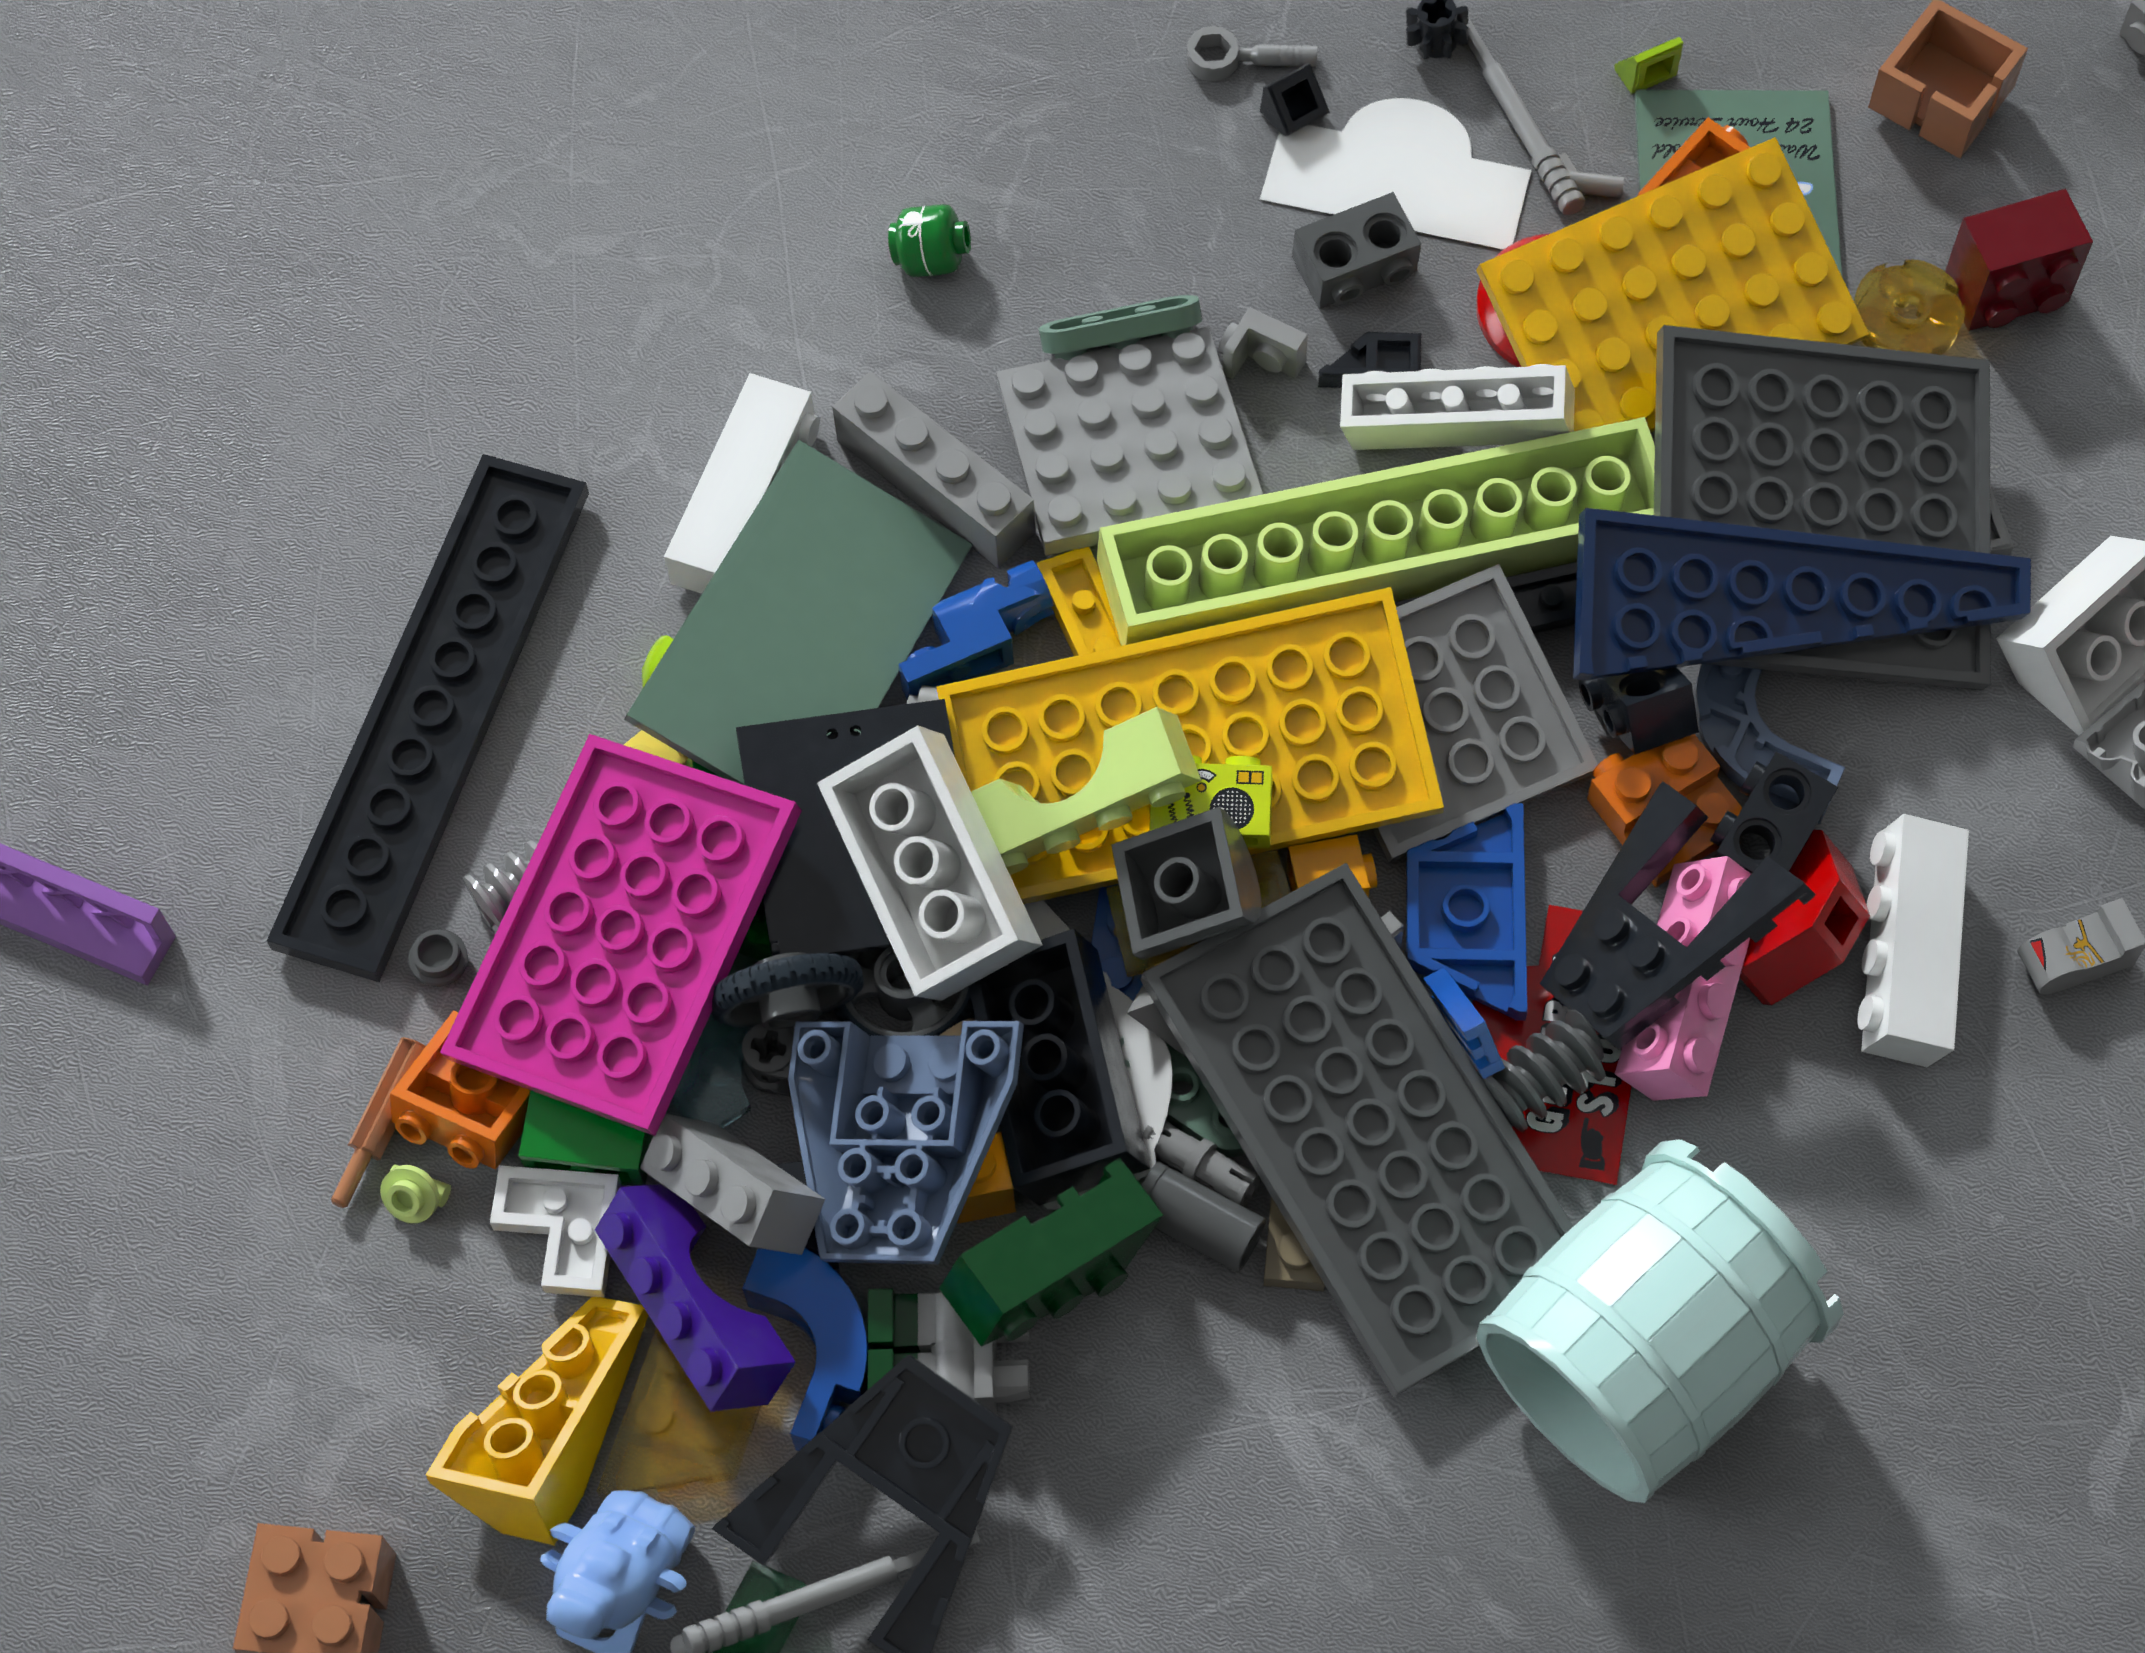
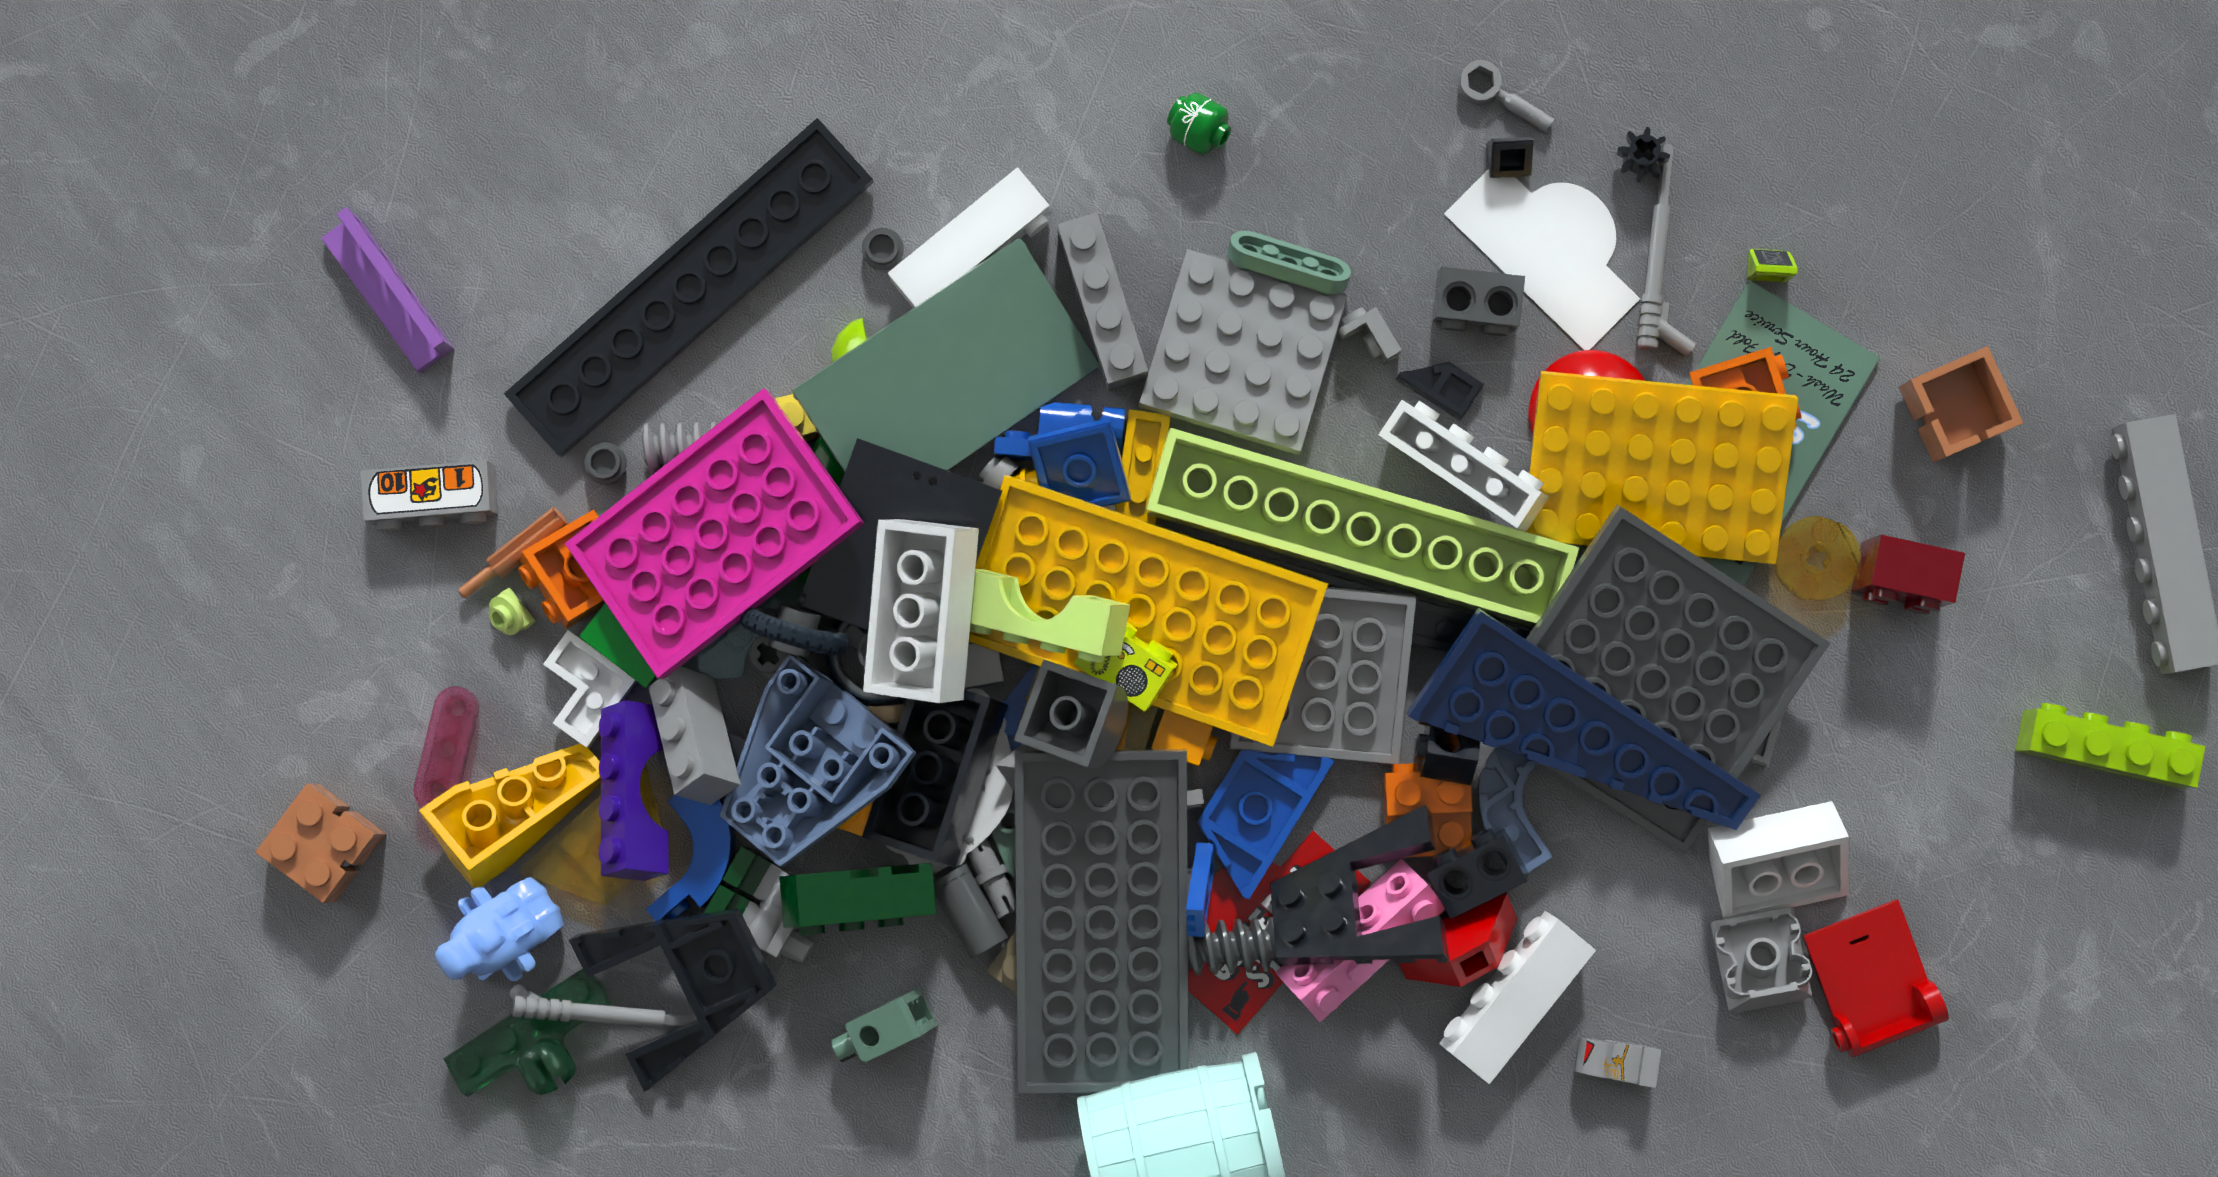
camera: 30 degrees right, 20 degrees up
none -> brick [360,460,498,531]
none -> clear pink plate [413,686,479,808]
none -> sand green torso [832,987,938,1063]
none -> dark grey plate [862,228,904,270]
none -> blue tile [1028,418,1131,507]

